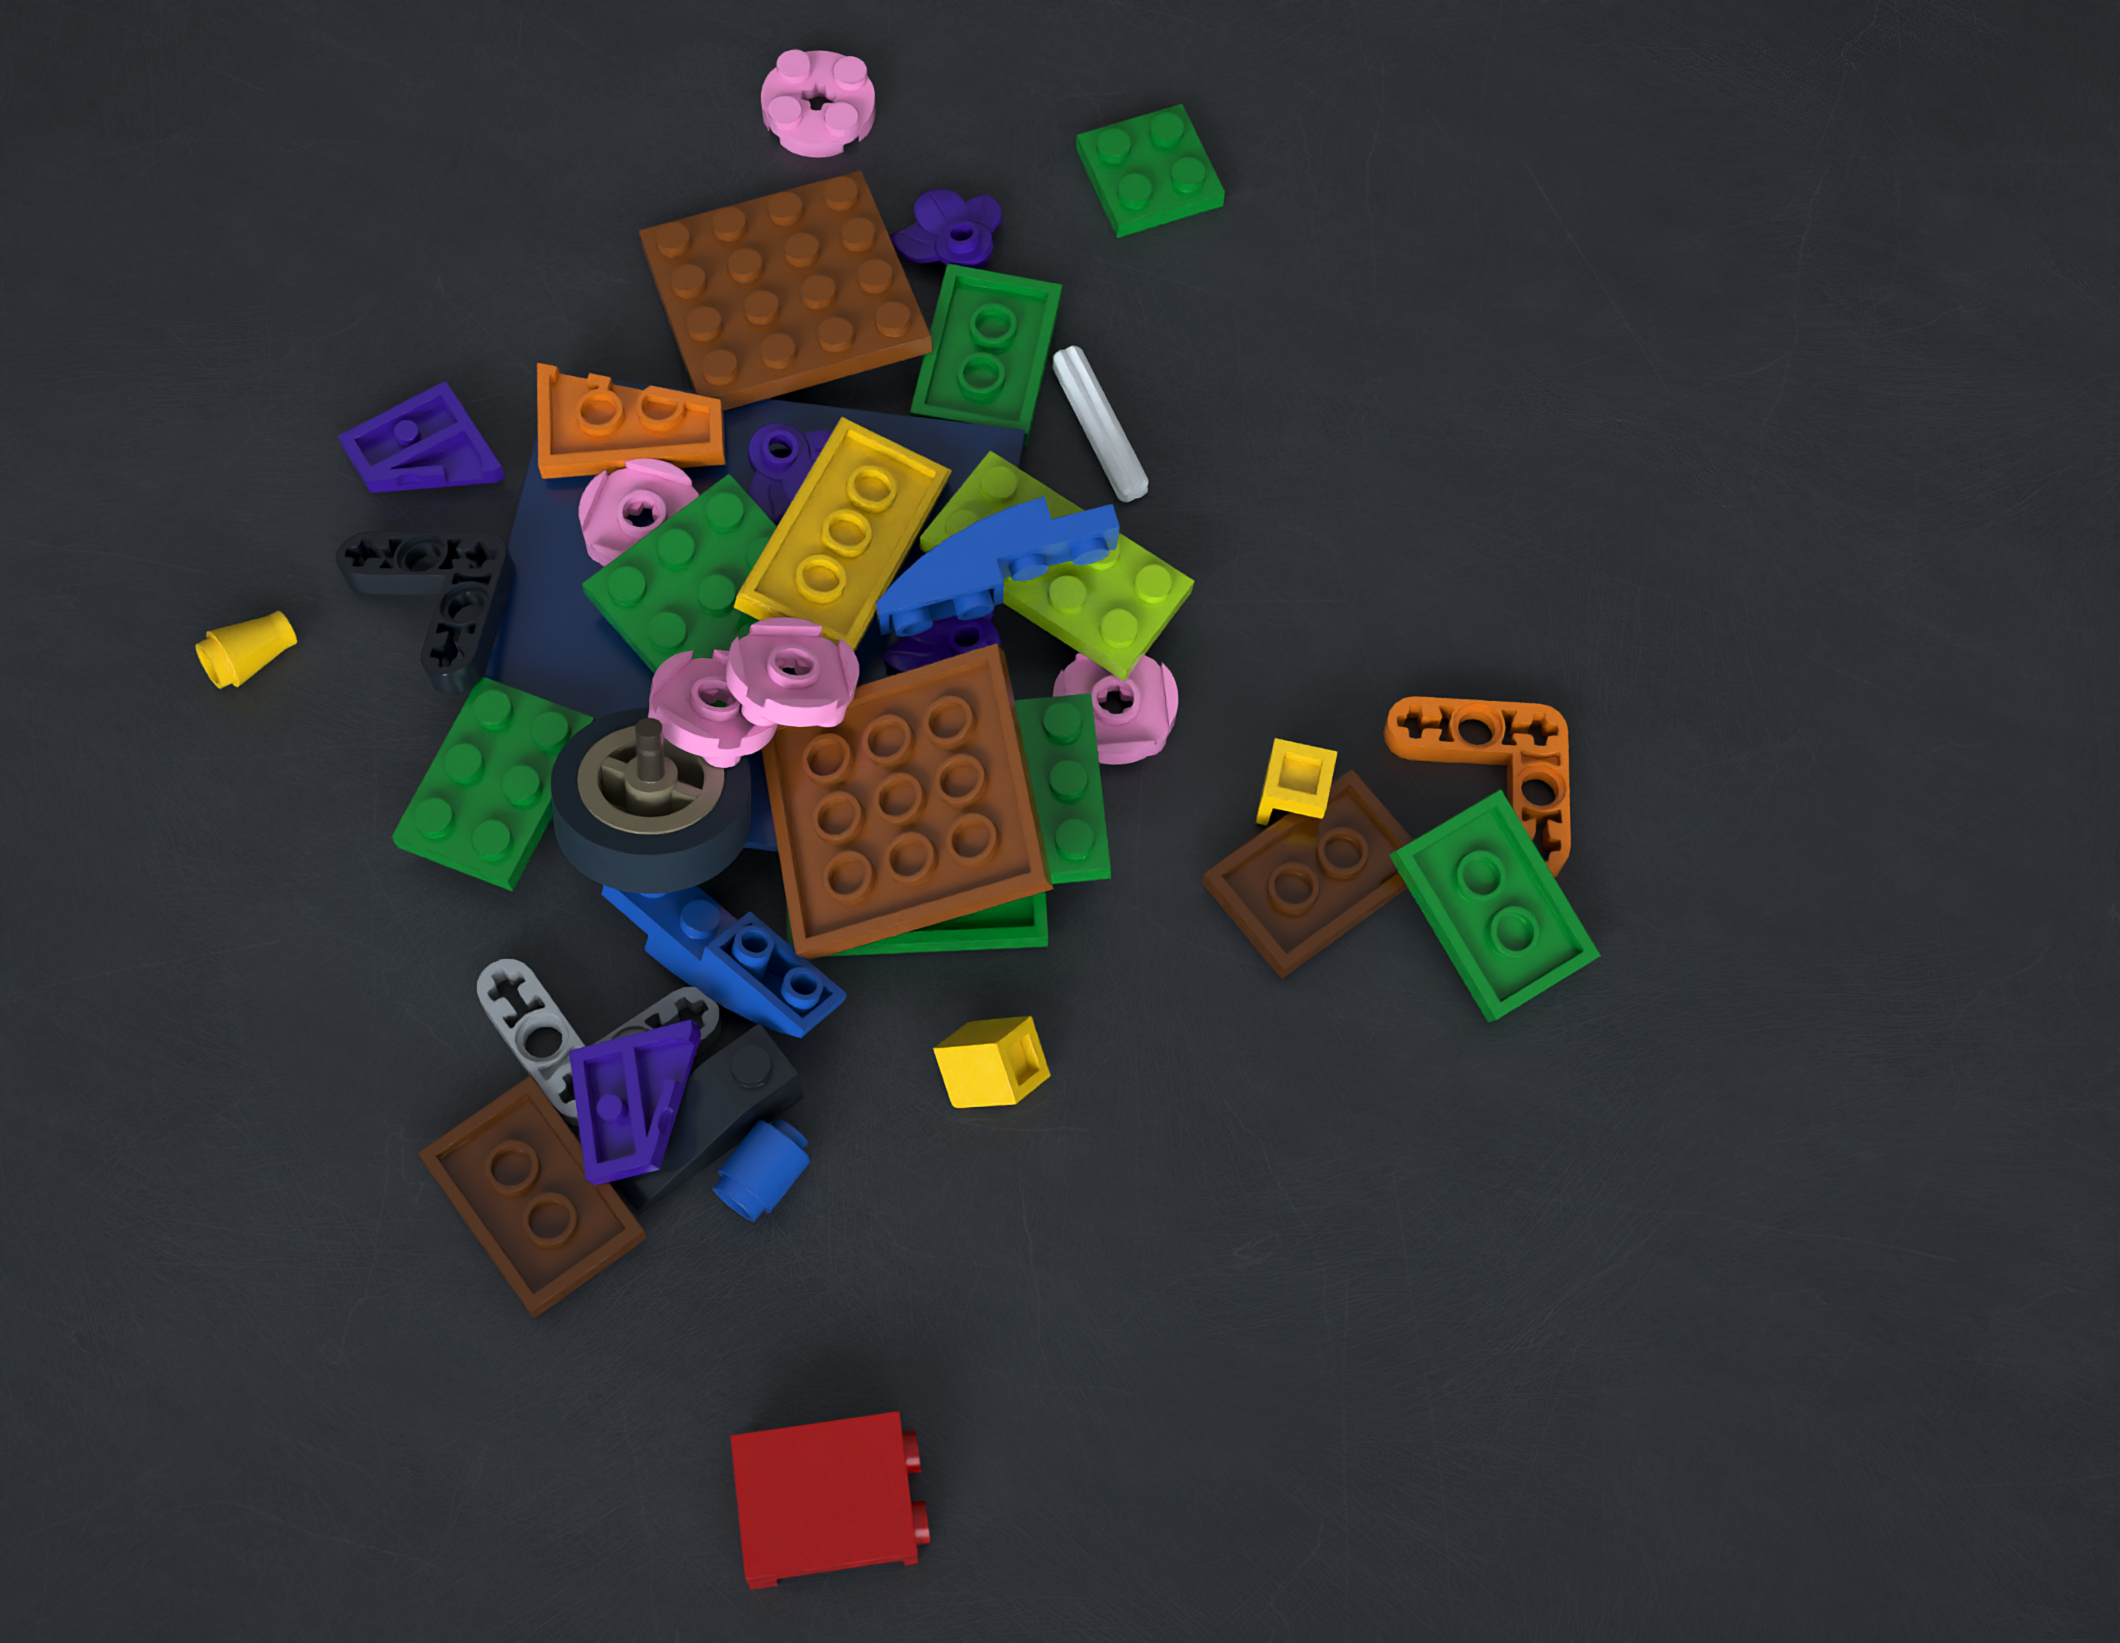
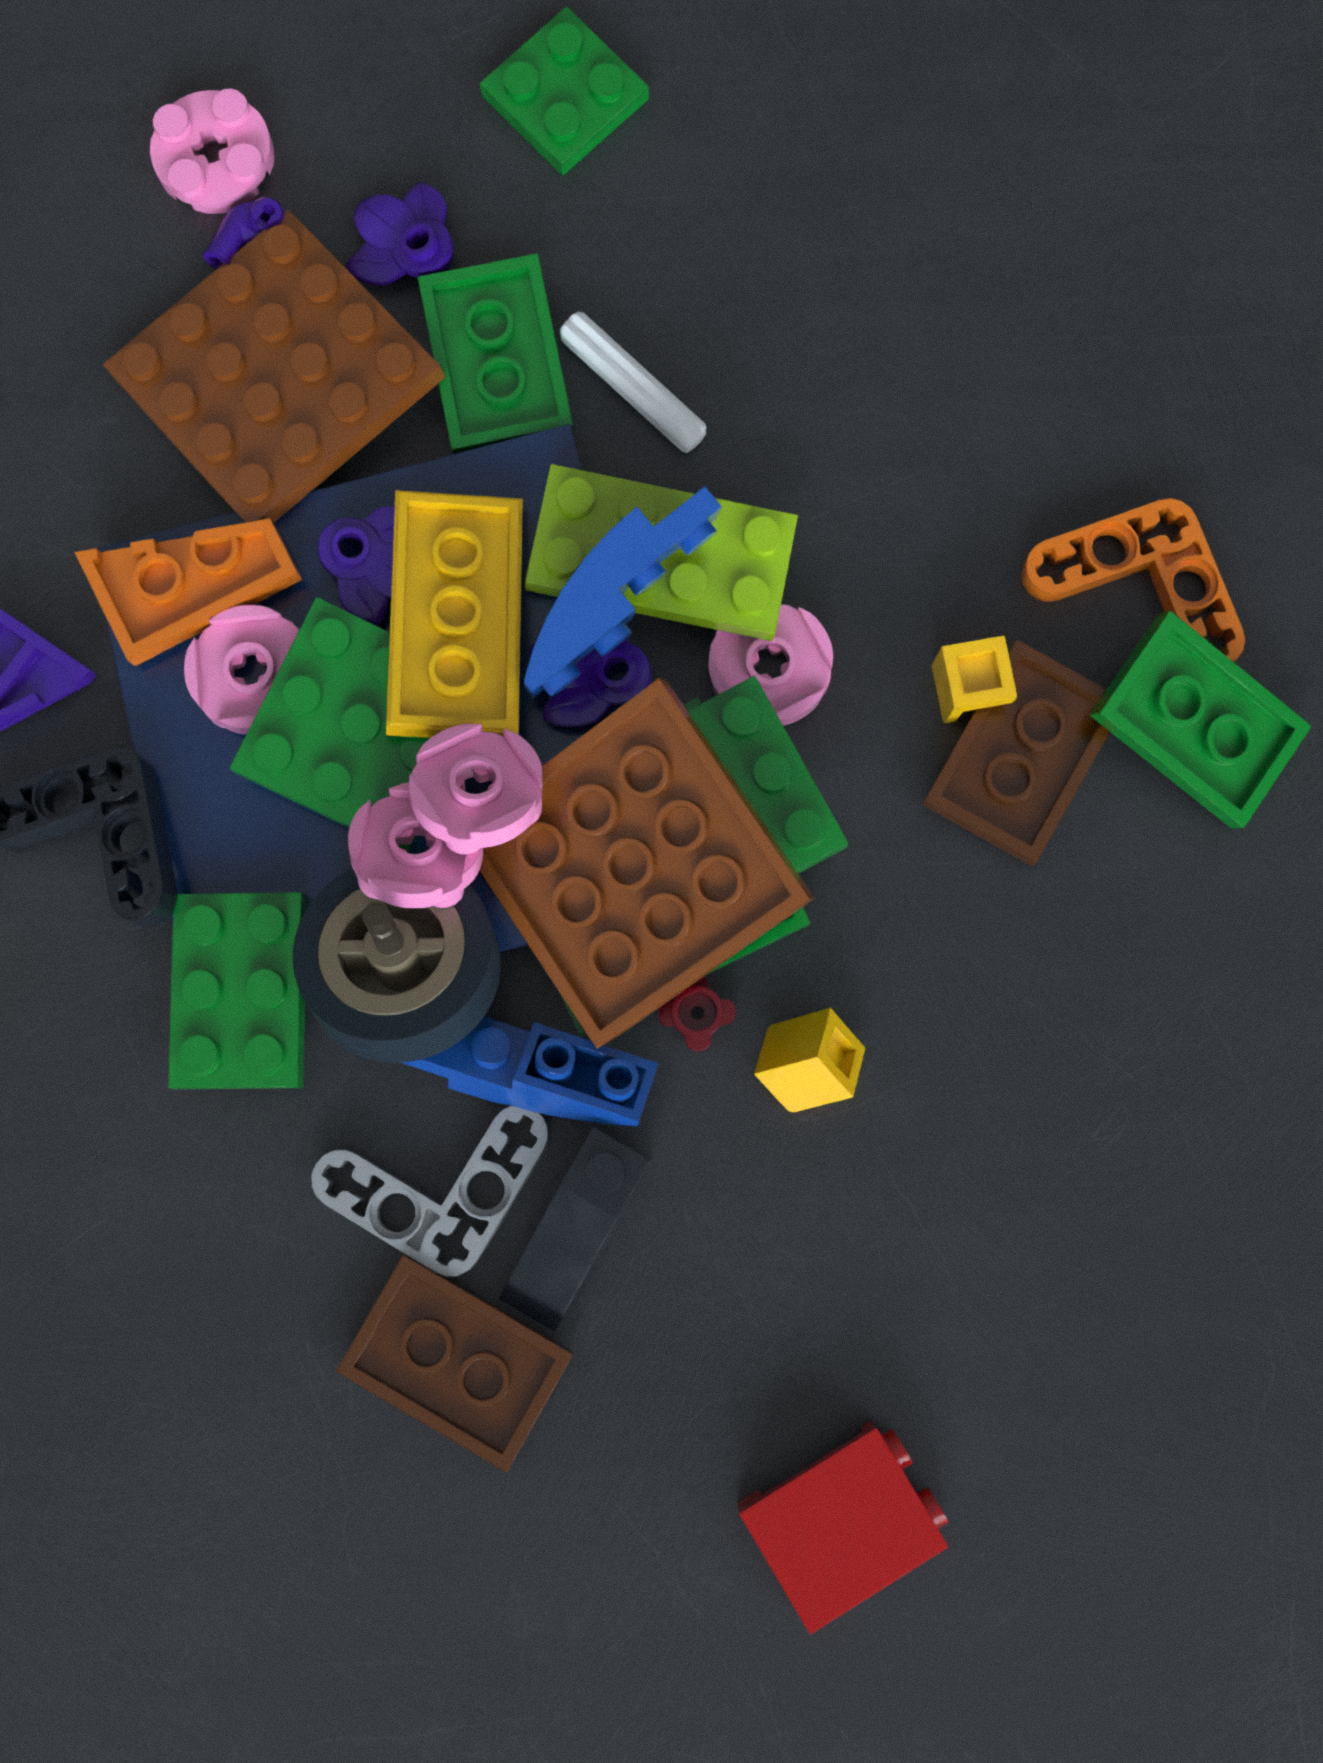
camera: 15 degrees left, 15 degrees up
dark purple wing [569,1019,701,1185] -> none
blue brick [712,1118,811,1222] -> none
none -> dark purple arm [203,197,284,270]
none -> dark red plate [659,977,736,1052]

